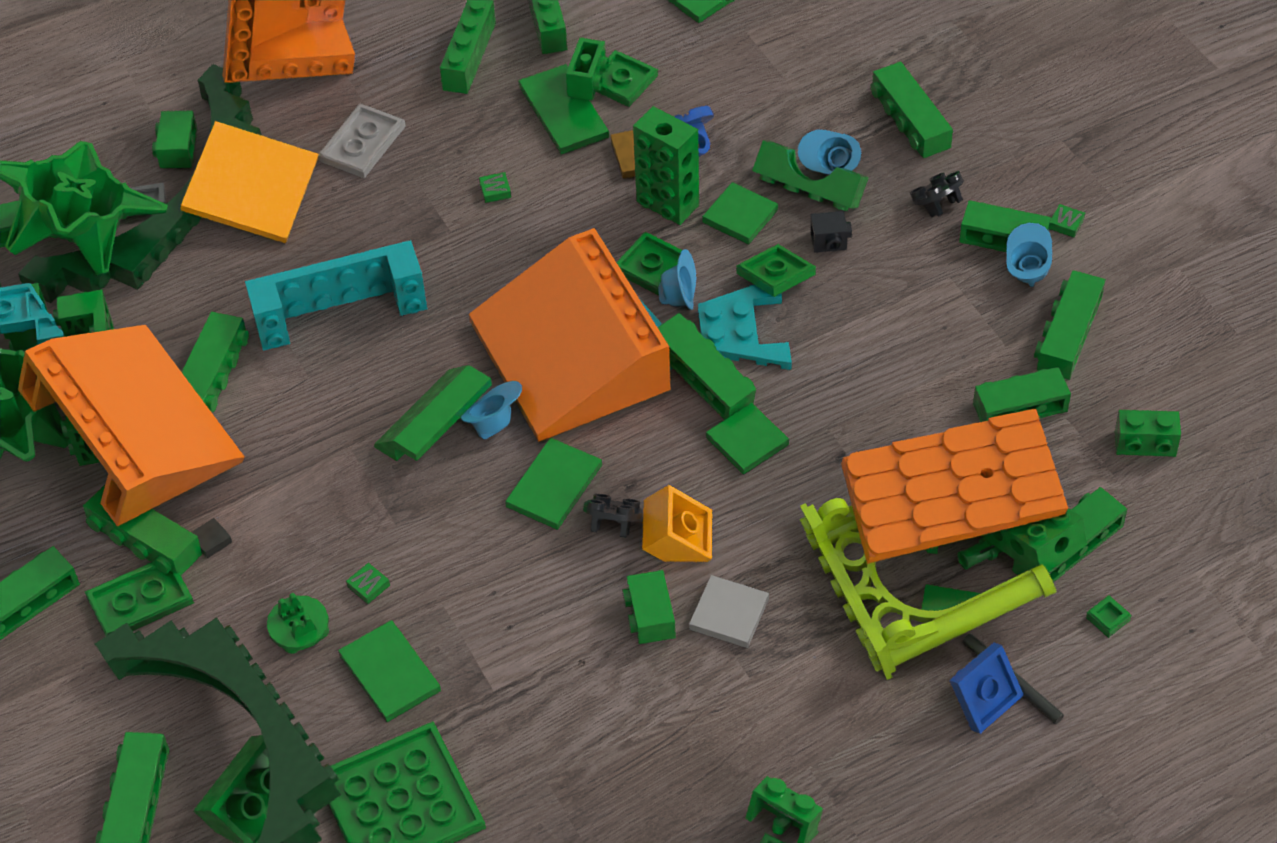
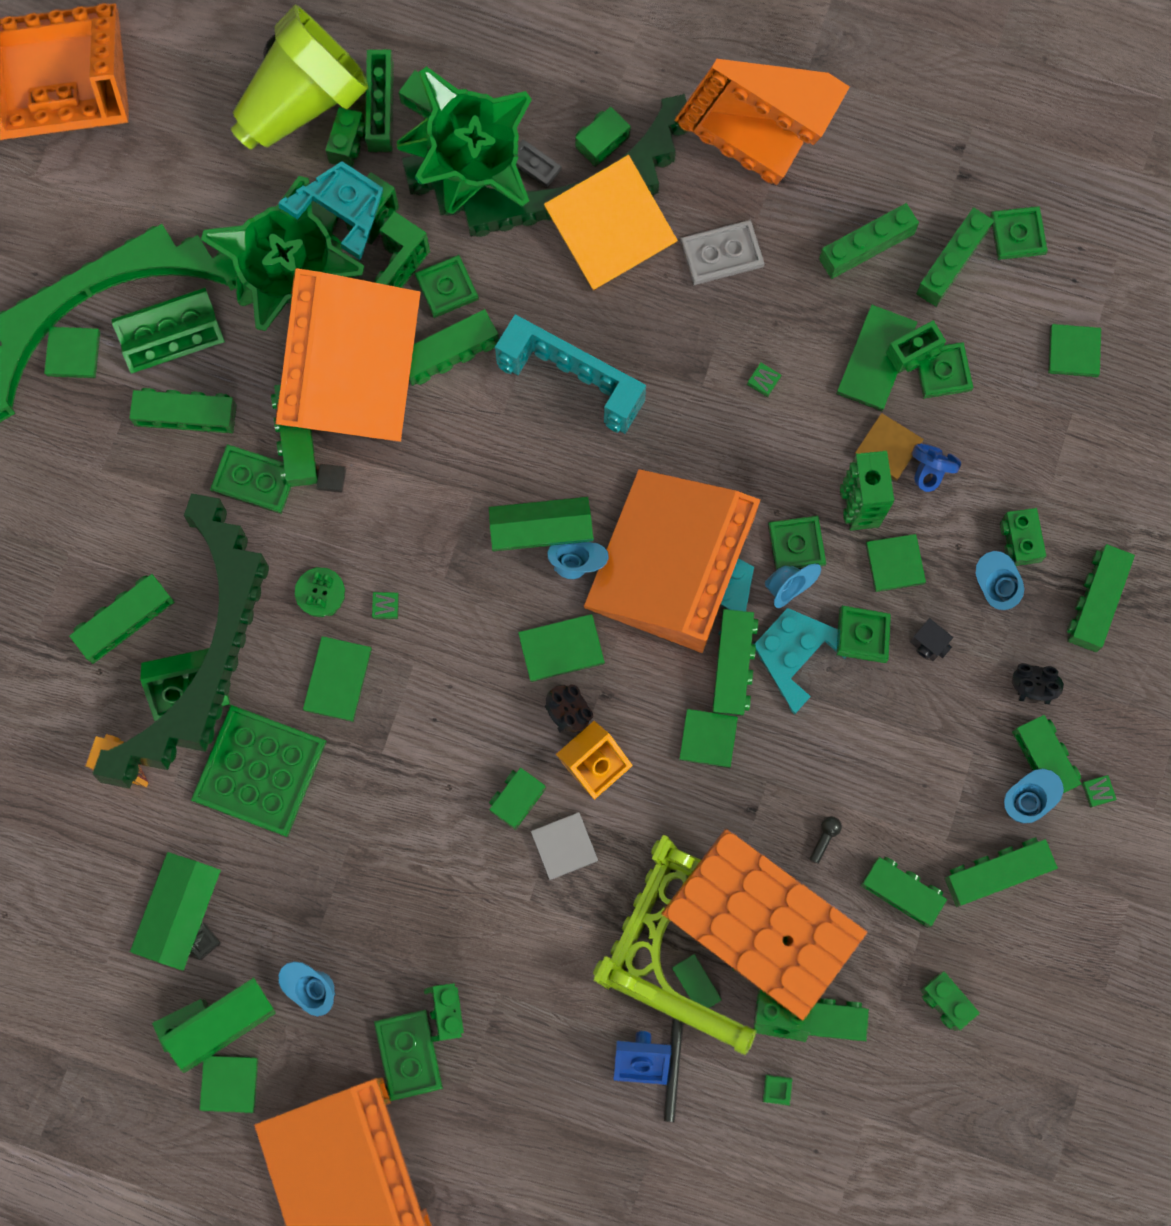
camera: 45 degrees right, 25 degrees up
green arch [752,140,869,211] -> none
none -> green tile [414,255,479,318]
none -> pearl dark grey bar [810,816,842,864]
none -> green brick [1000,508,1047,566]

